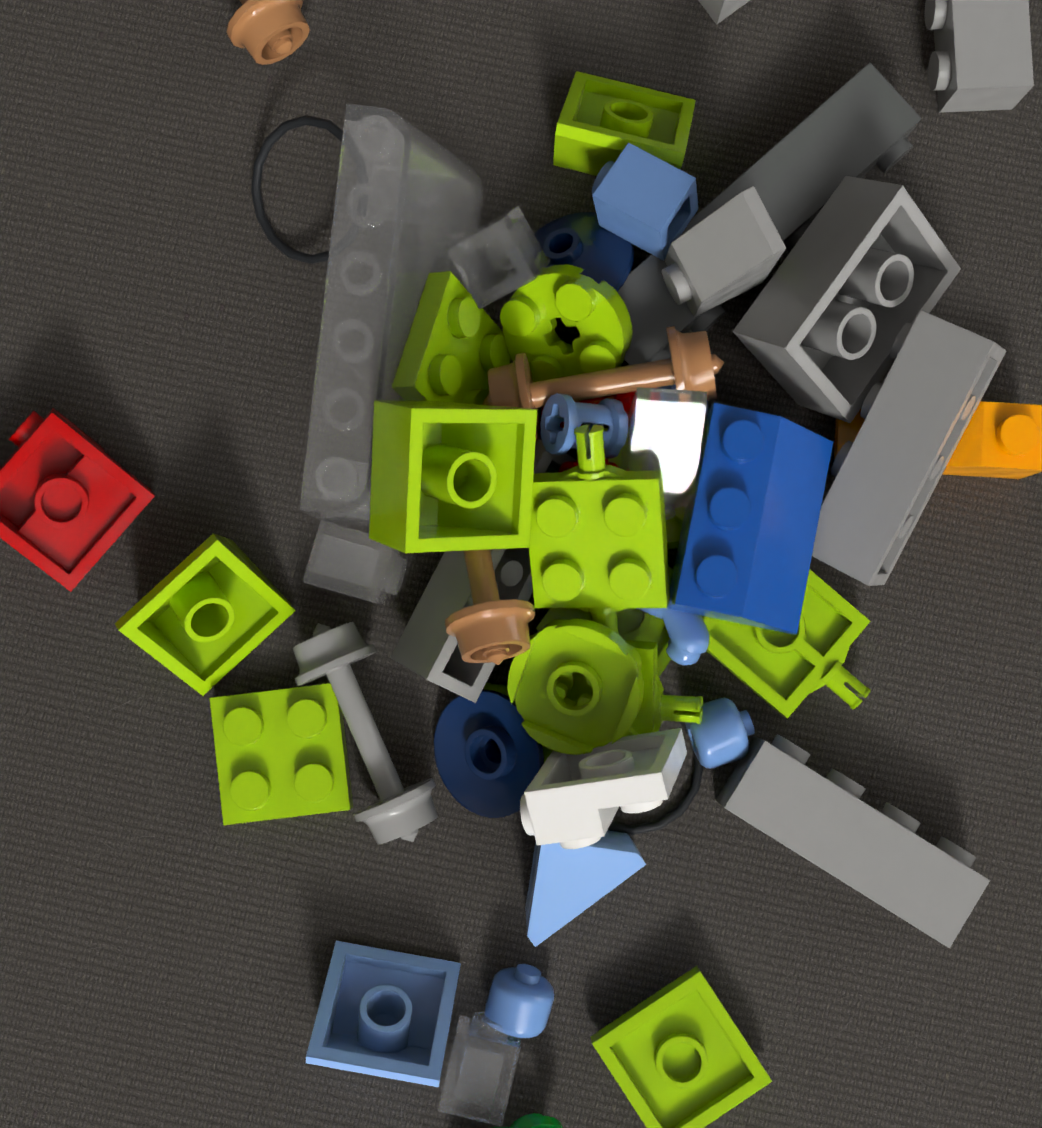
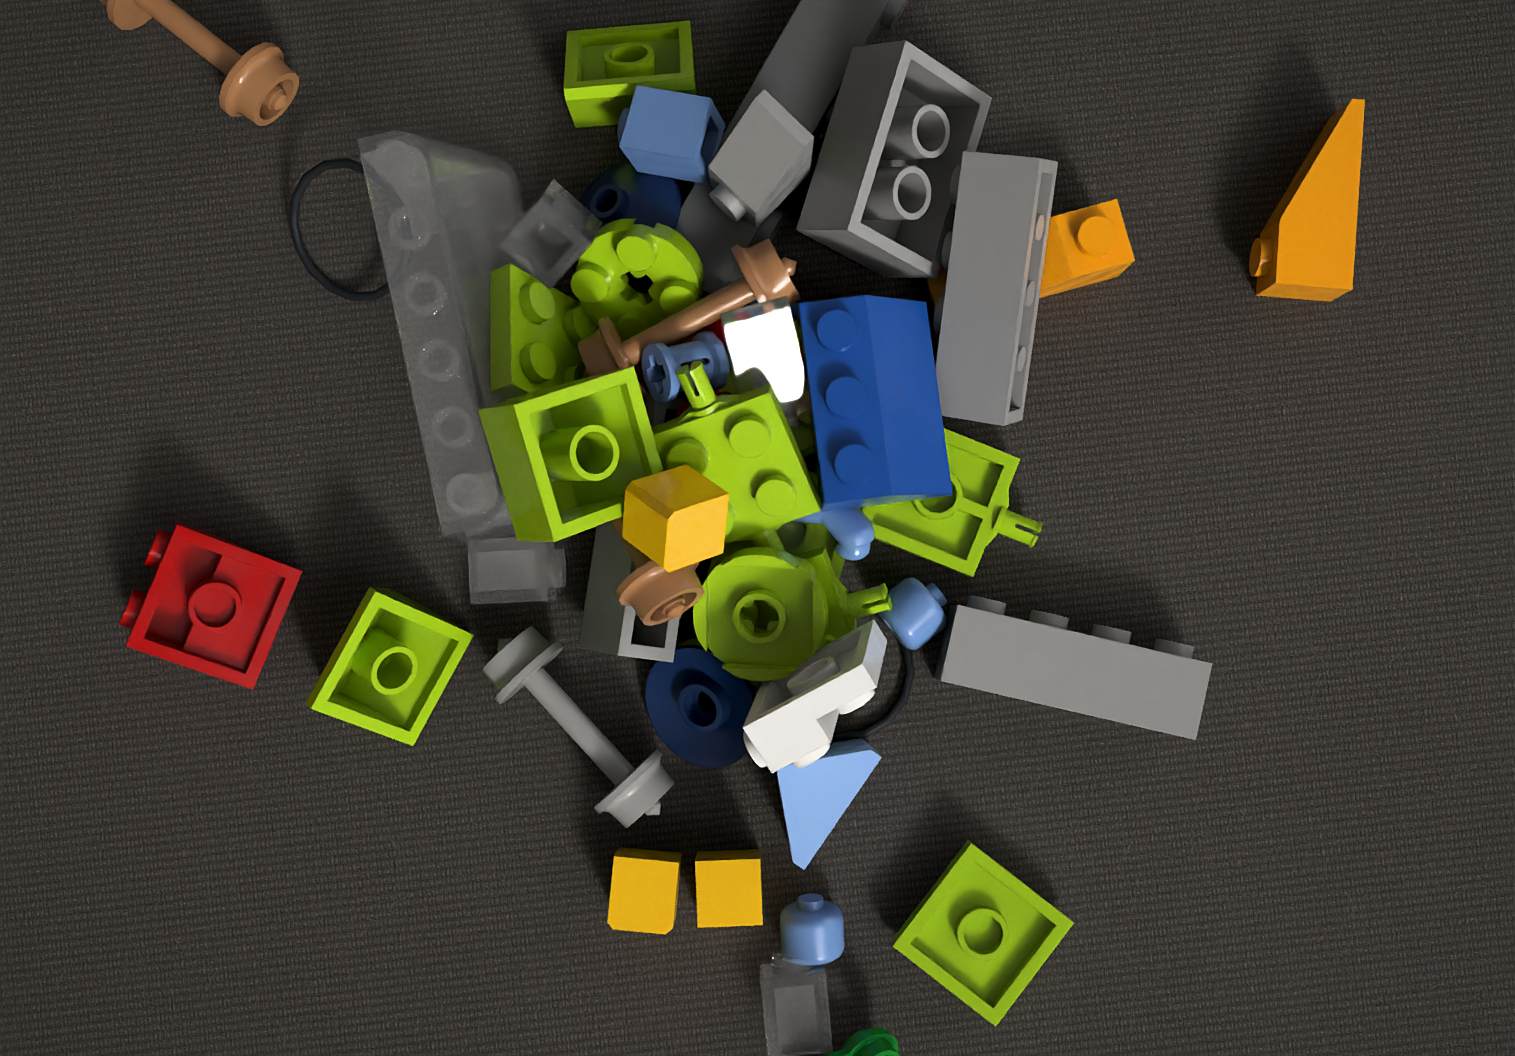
camera: 20 degrees left, 0 degrees up
lime plate [209,683,353,825] -> none
light blue slope [306,941,461,1087] -> none
none -> yellow piece [607,847,682,935]
none -> yellow piece [622,464,729,572]
none -> yellow piece [695,849,763,928]

